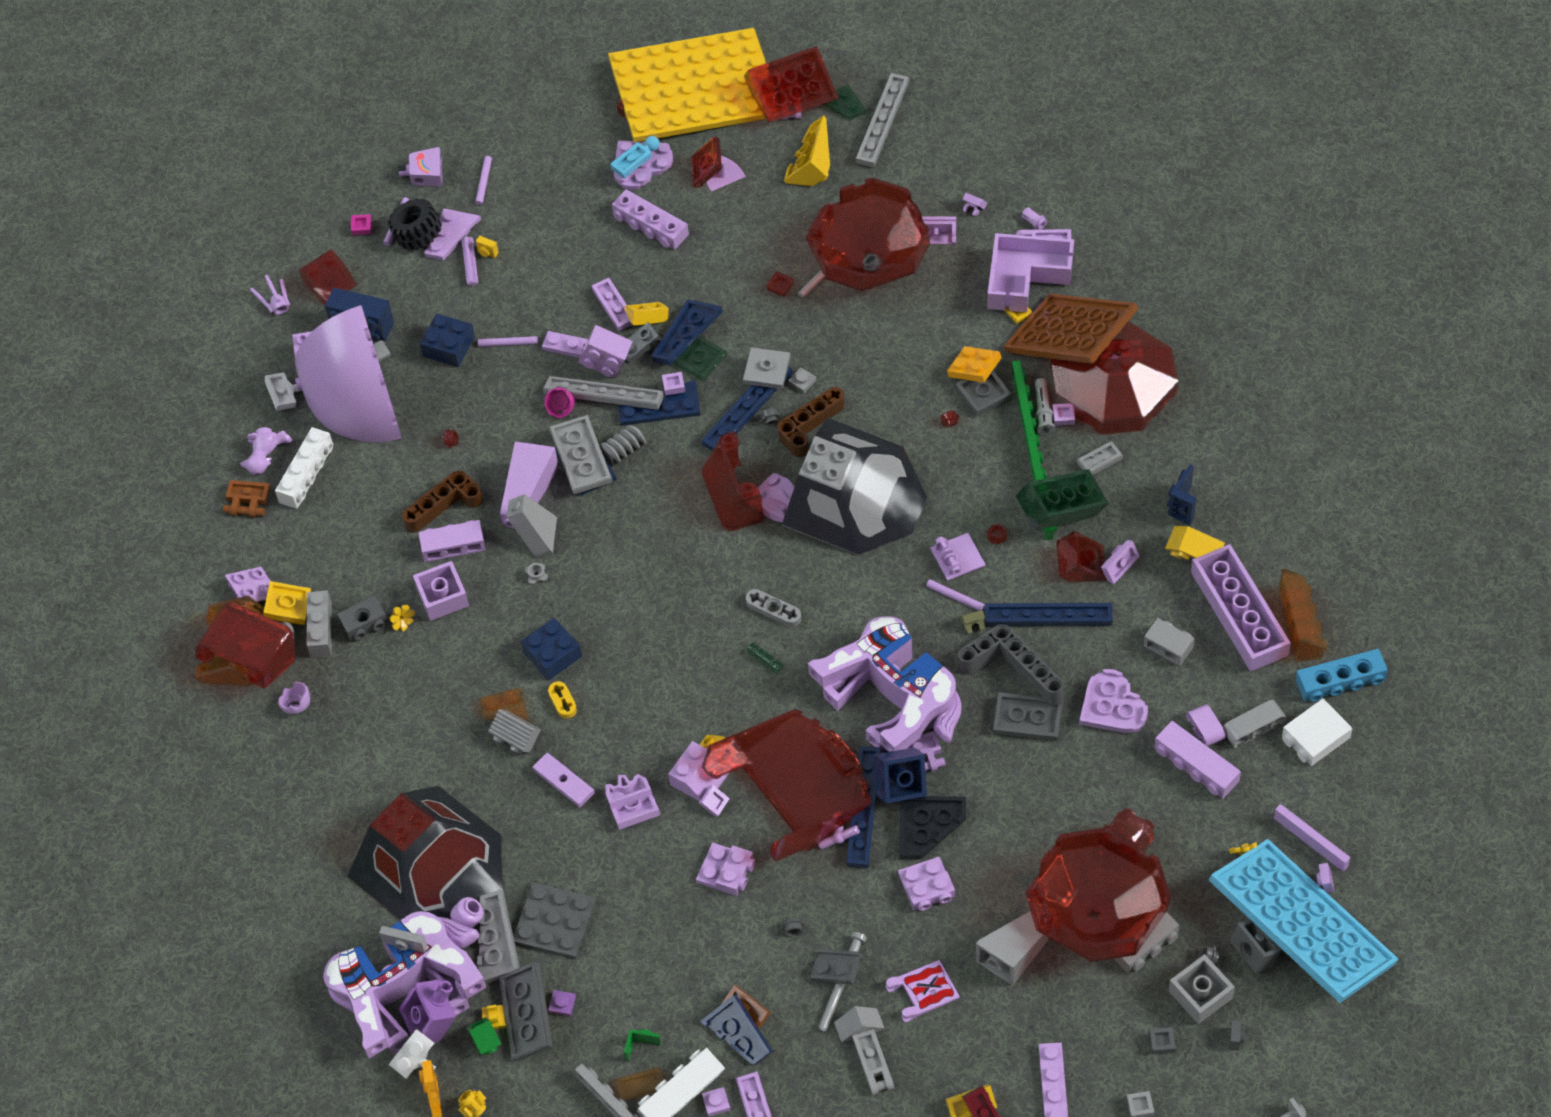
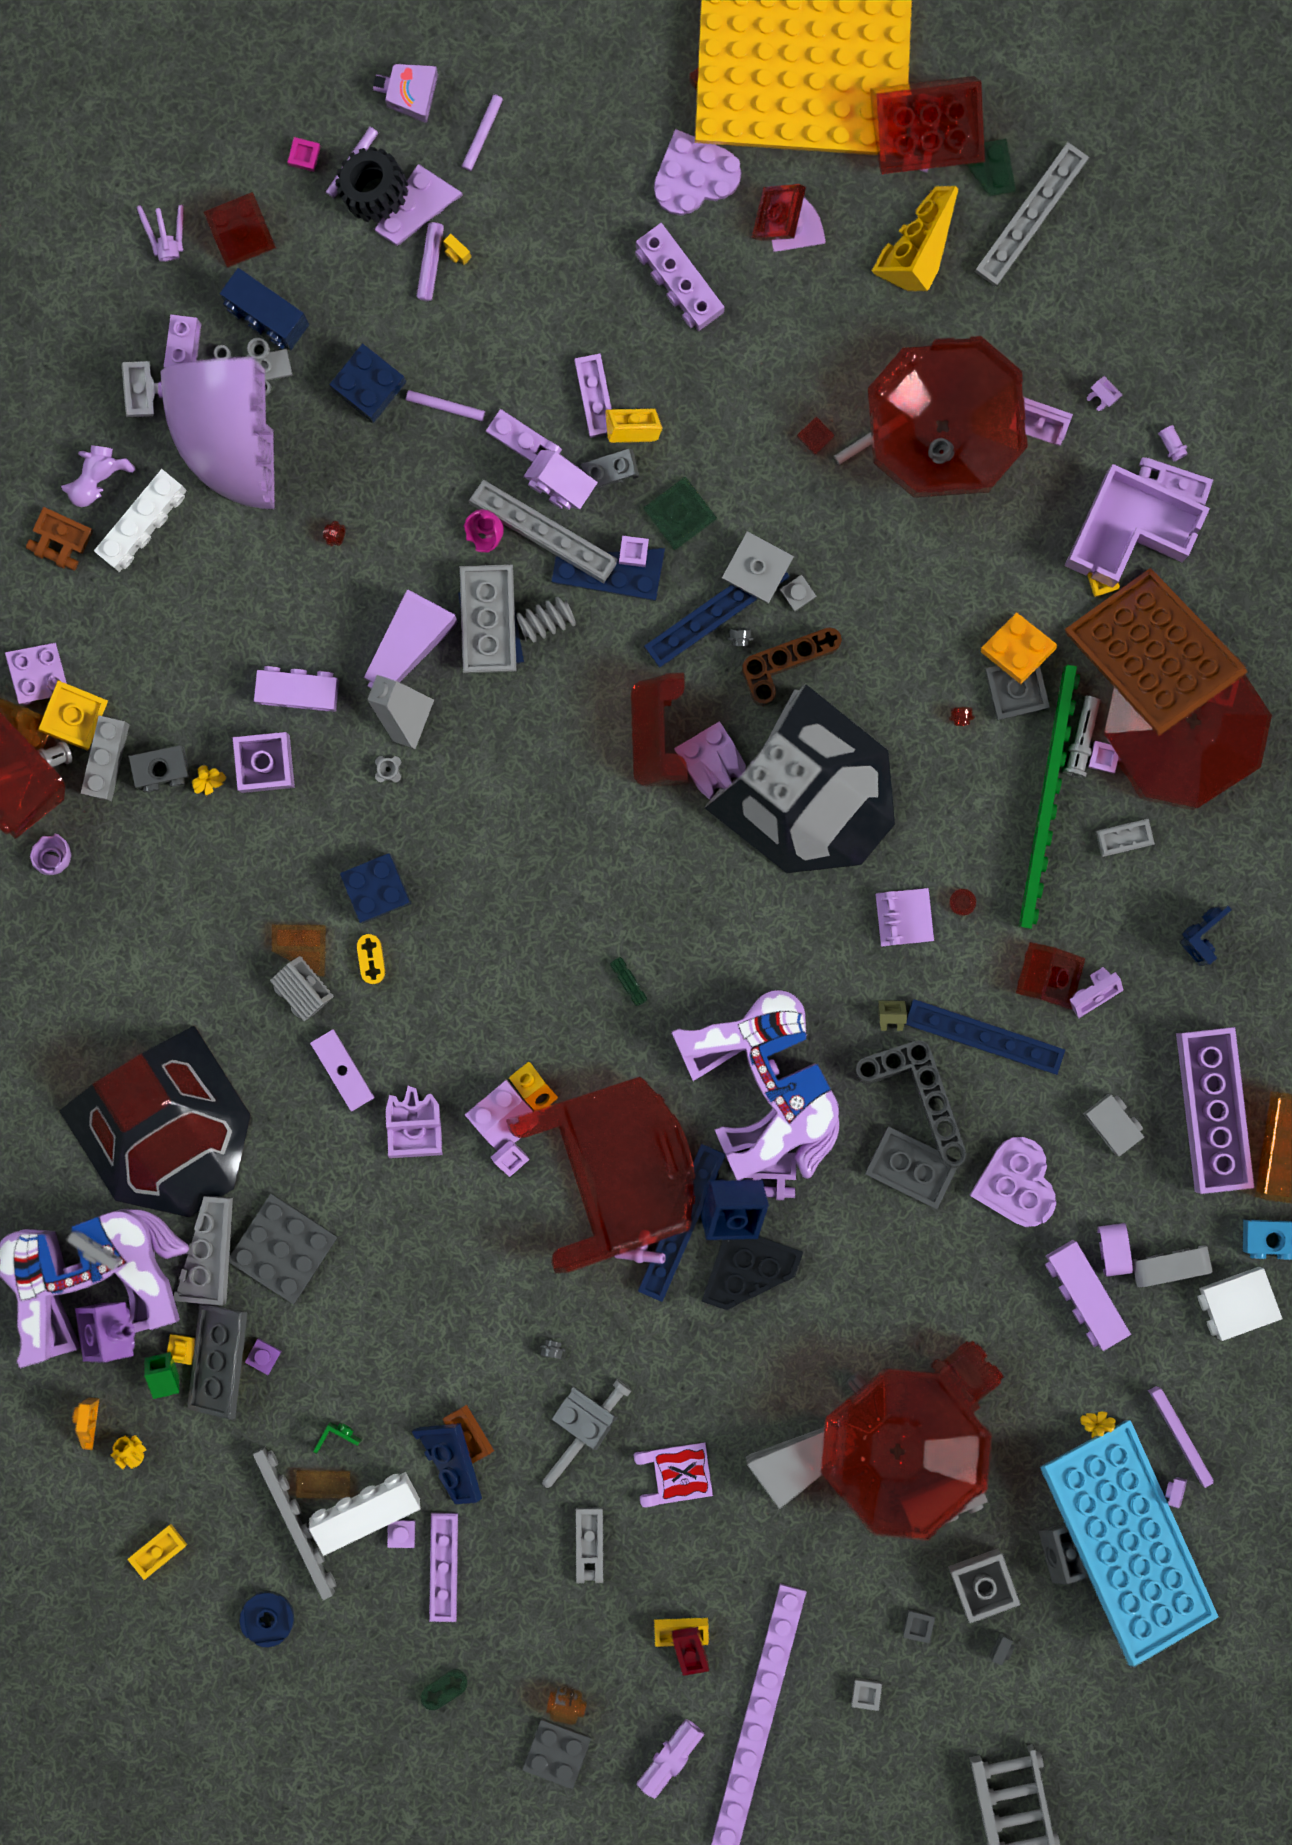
camera: 10 degrees right, 30 degrees up
white plate [389,1029,436,1079] -> none
reddish brown beam [402,470,483,533] -> none
lavender head [450,897,483,928] -> none
medium azure plate [610,136,660,179] -> none
dark blue wing [651,299,723,365] -> none
lavender plate [696,842,756,896] -> none
light grey beam [746,589,801,627] -> none
light grey slope [834,1006,885,1043] -> none
lavender plate [898,857,955,911] -> none
lavender bar [926,579,985,611] -> none
clear green brick [1016,469,1109,531] -> none
yellow slope [1165,526,1225,560] -> none
dark grey plate [1200,945,1219,965] -> none

